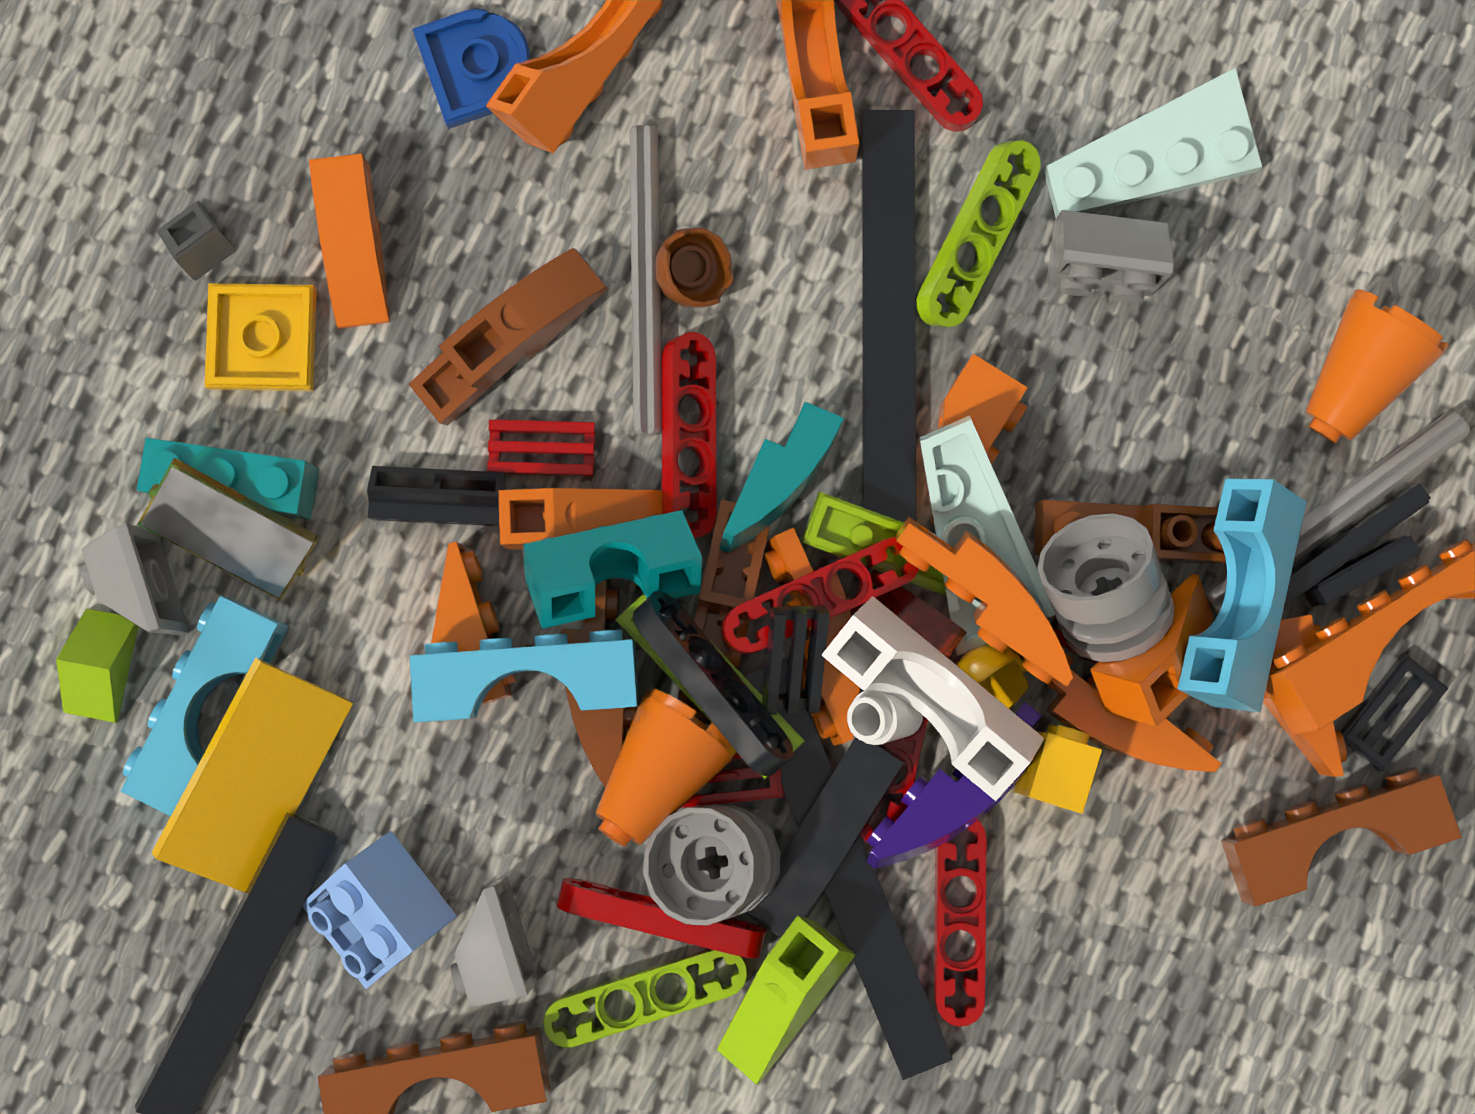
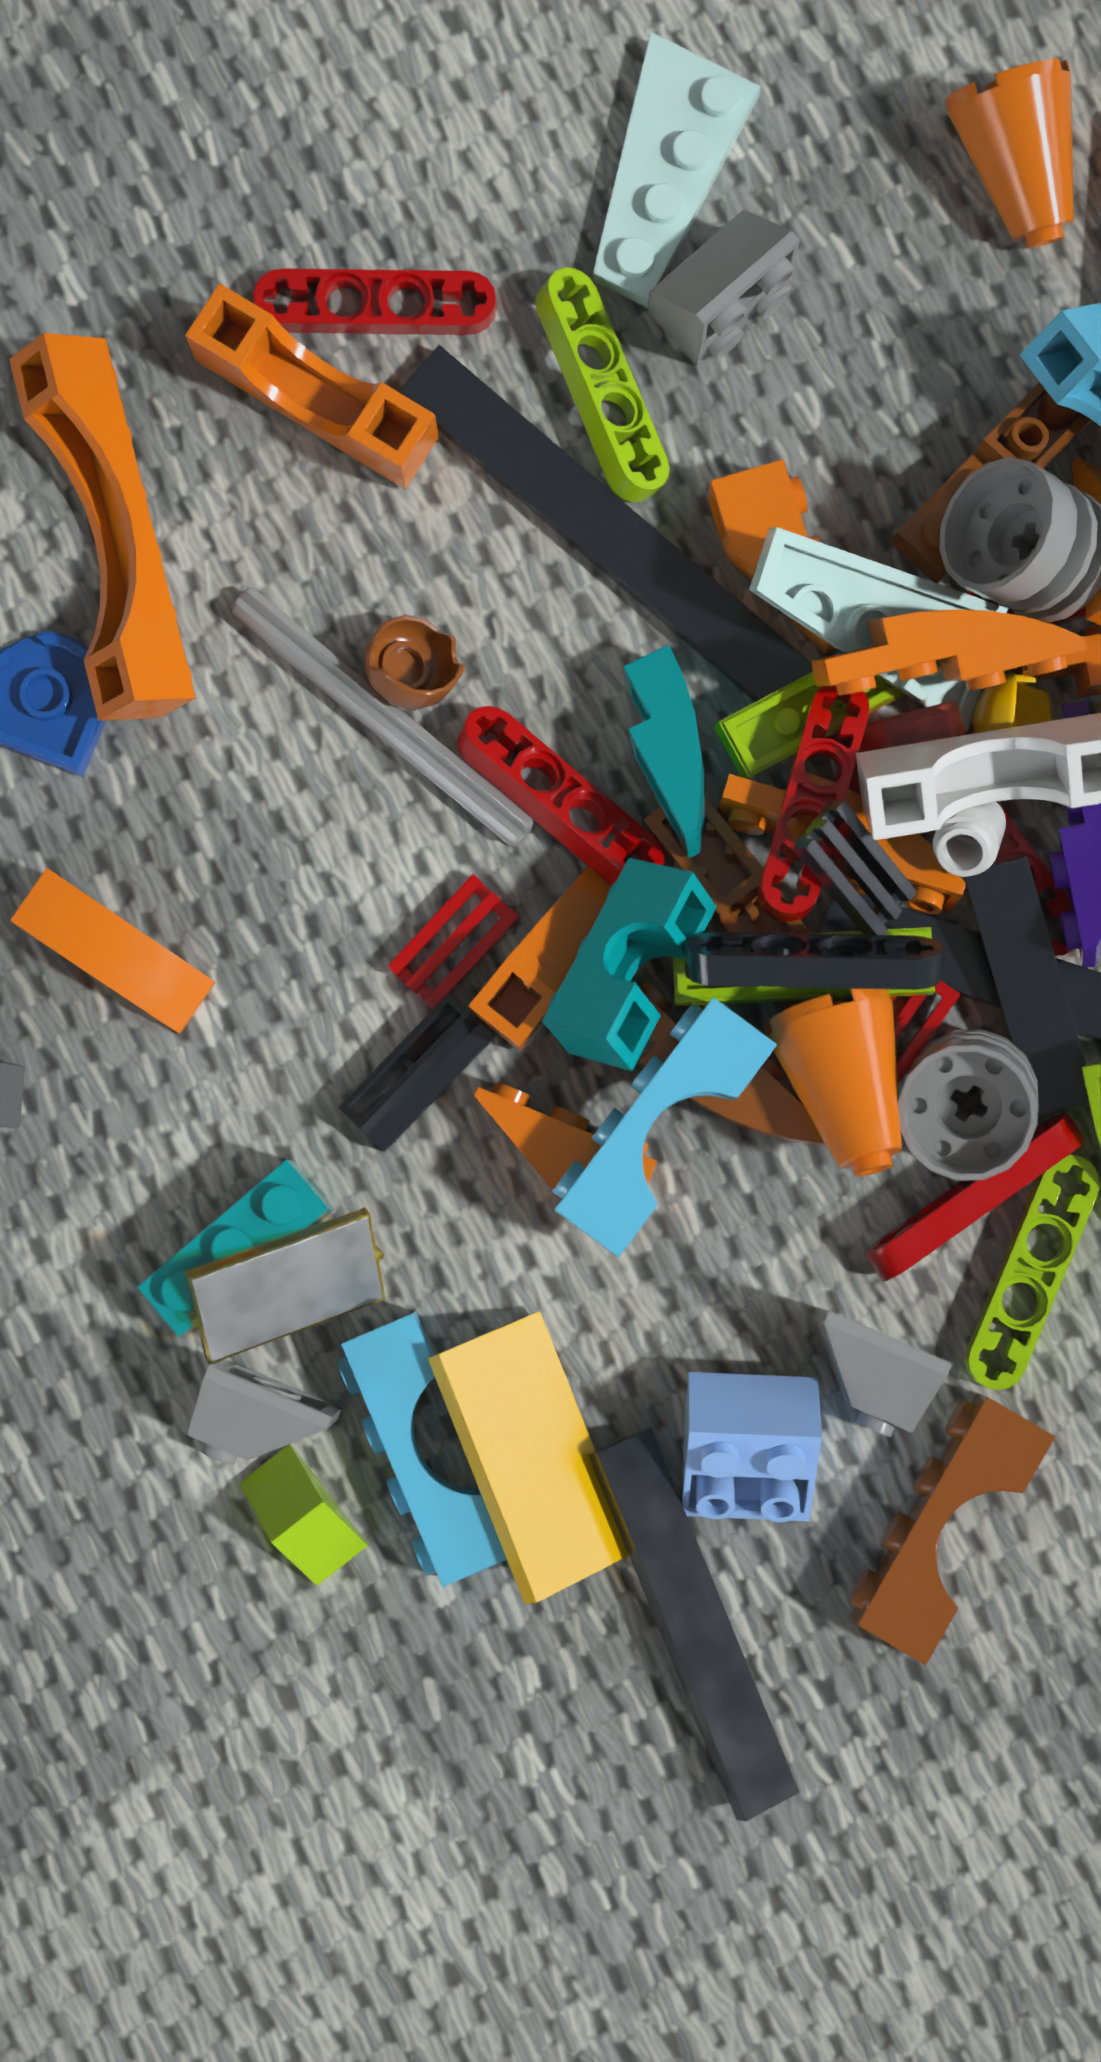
camera: 50 degrees left, 0 degrees up
yellow tile [205,283,317,391] -> none
dark orange slope [409,248,609,426] -> none

